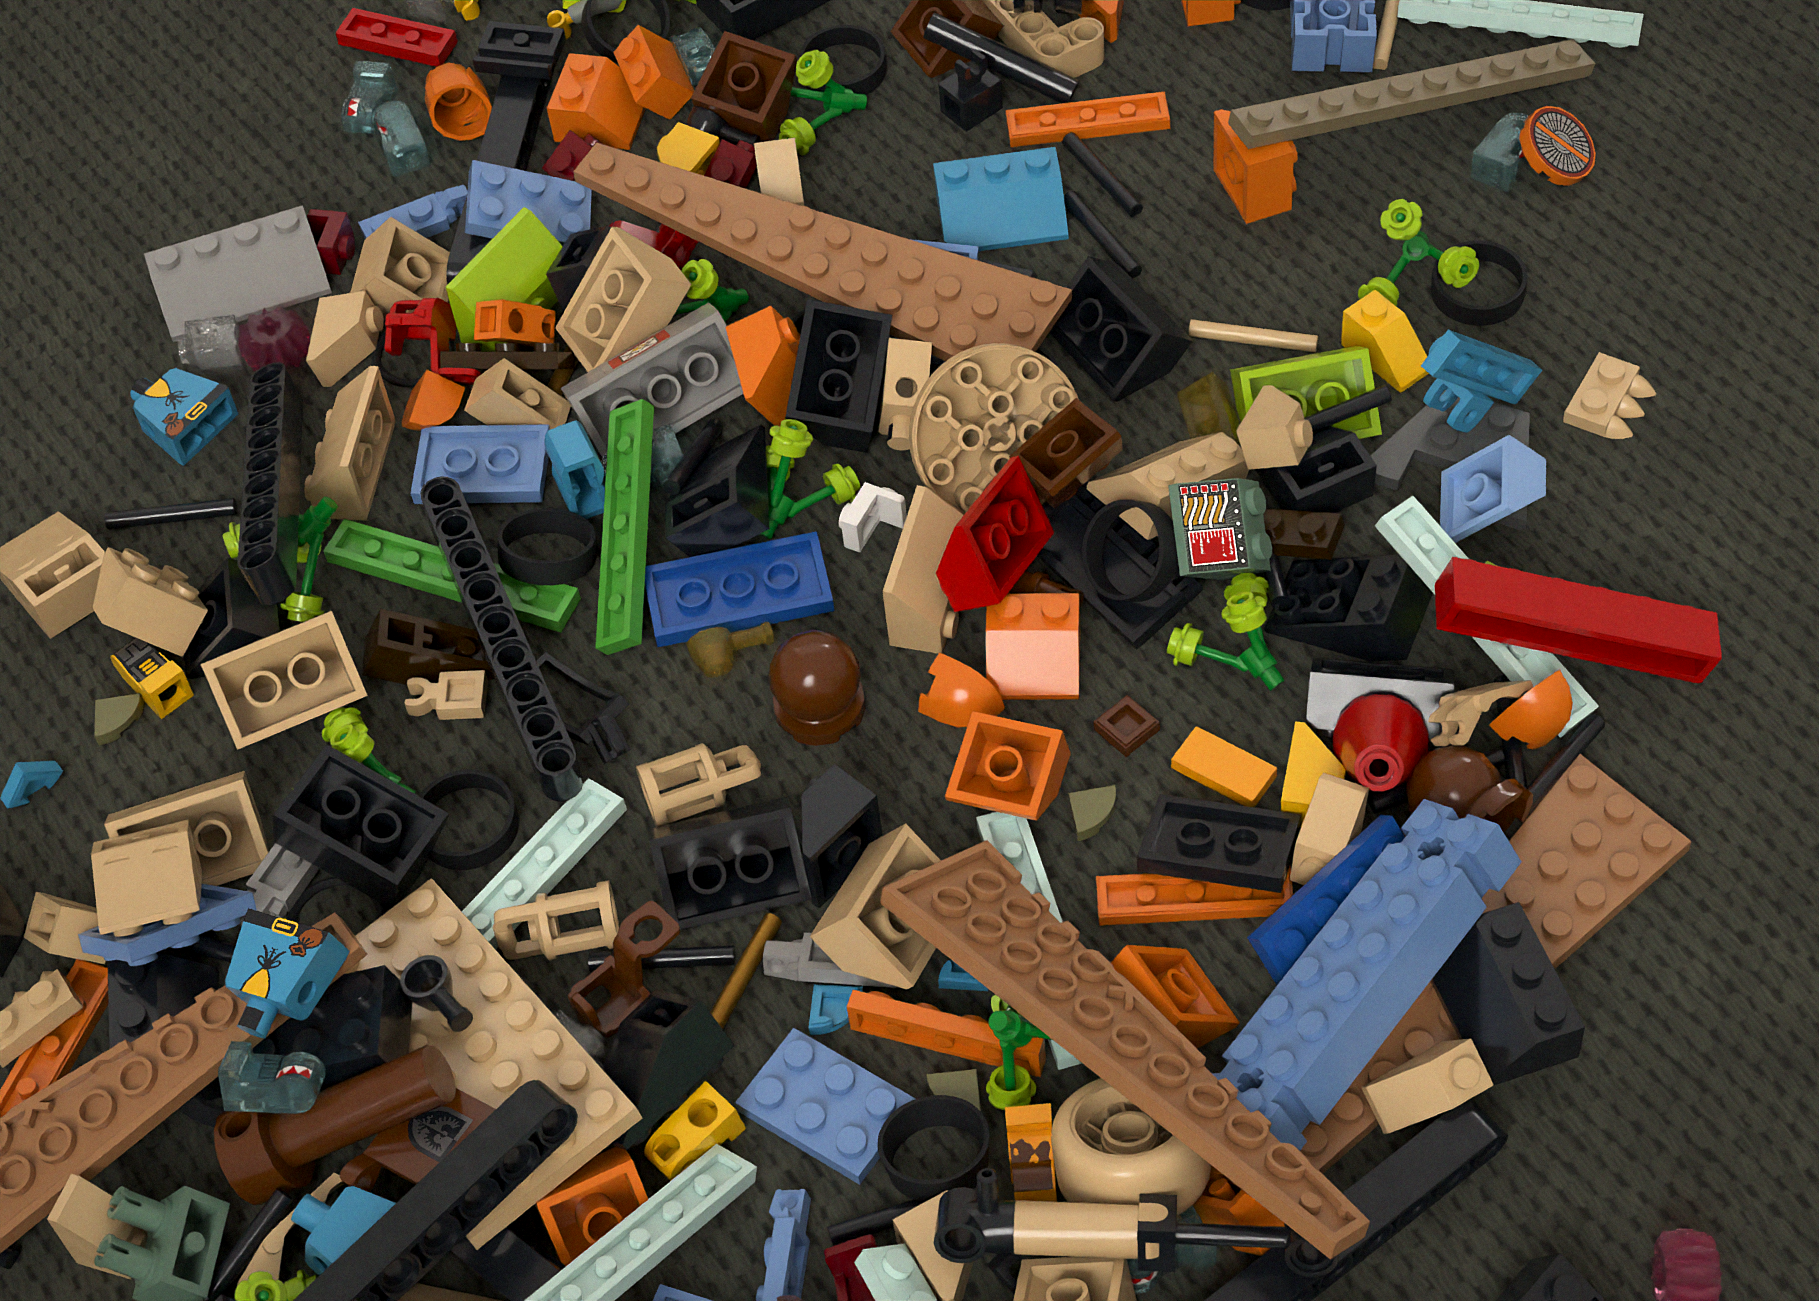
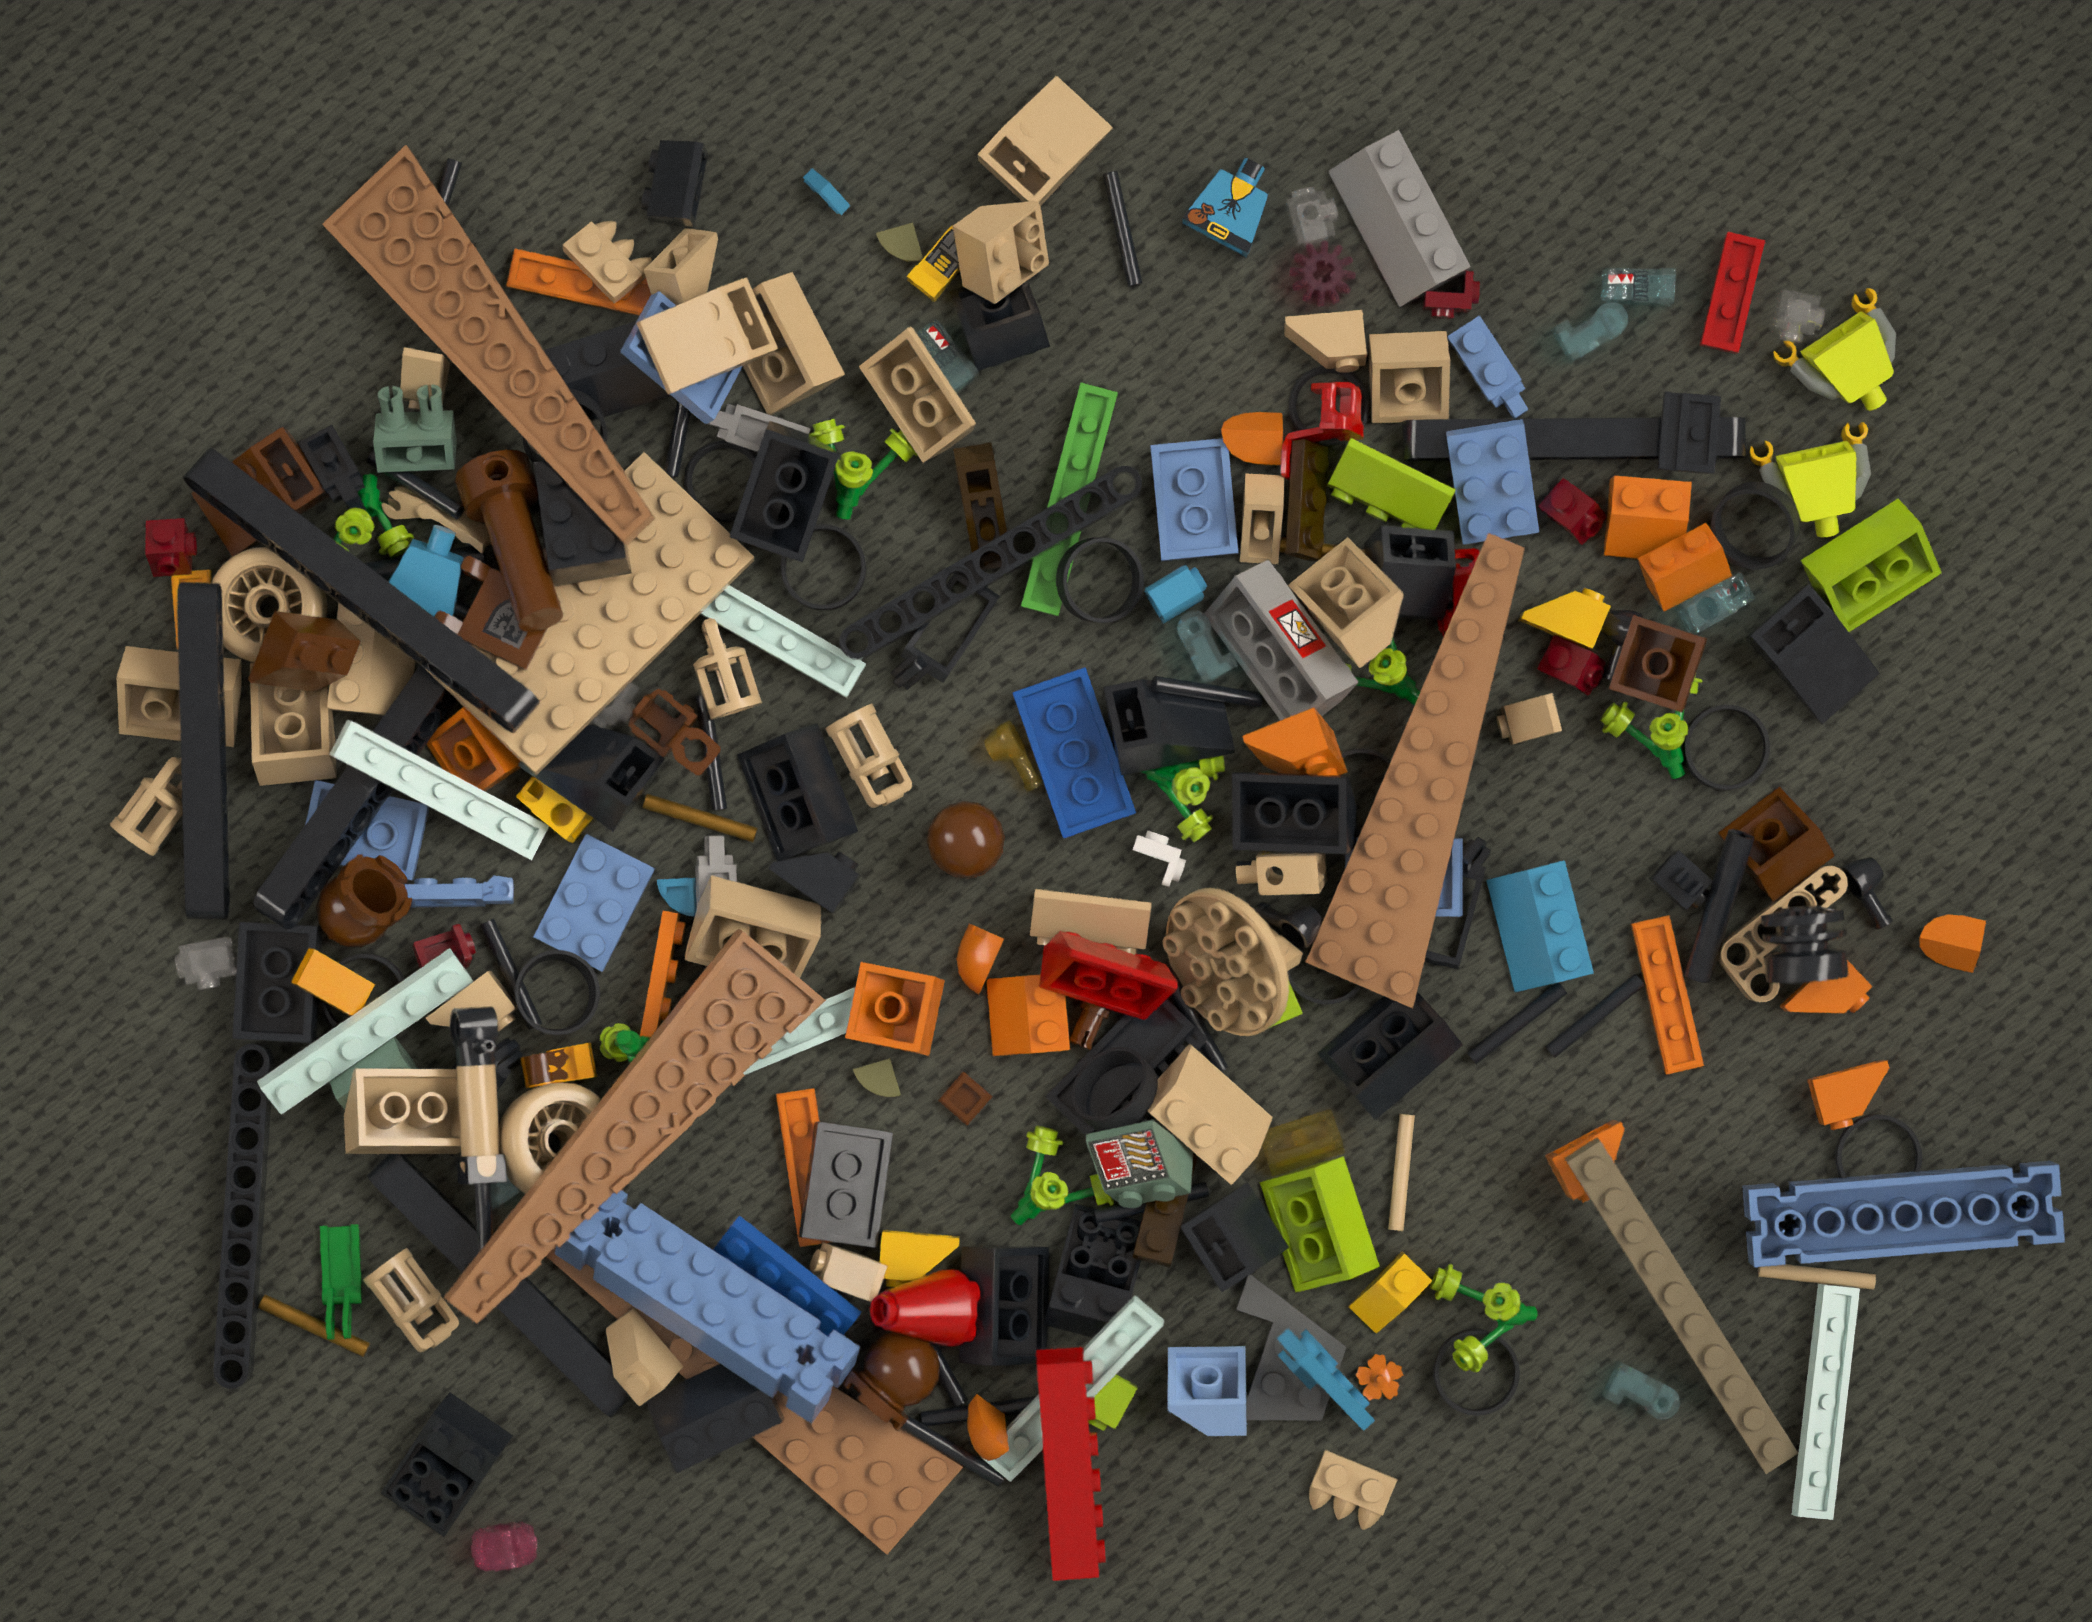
camera: 75 degrees right, 35 degrees up
clear light blue leg [218,1041,326,1114] -> none
plant [223,496,338,622] -> none
dark azure torso [225,908,350,1038] -> none
black beam [237,362,303,605] -> none
tan slope [304,366,396,521] -> none
black bar [400,955,473,1032] -> none
tan plate [405,670,488,720] -> none
orange helmet [425,62,492,141] -> none
orange leg [474,299,556,346] -> none
bright green plate [595,399,654,655] -> none
olive tile [926,1069,981,1111] -> none
reddish brown slope [1009,398,1123,509] -> none
orange slope [1111,945,1240,1048] -> none
light orange tile [1171,726,1277,807] -> none
tan slope [1236,385,1313,470] -> none
black piece [1304,385,1392,433] -> none
tan arm [1428,680,1533,747] -> none
tile [1519,106,1596,186] -> none

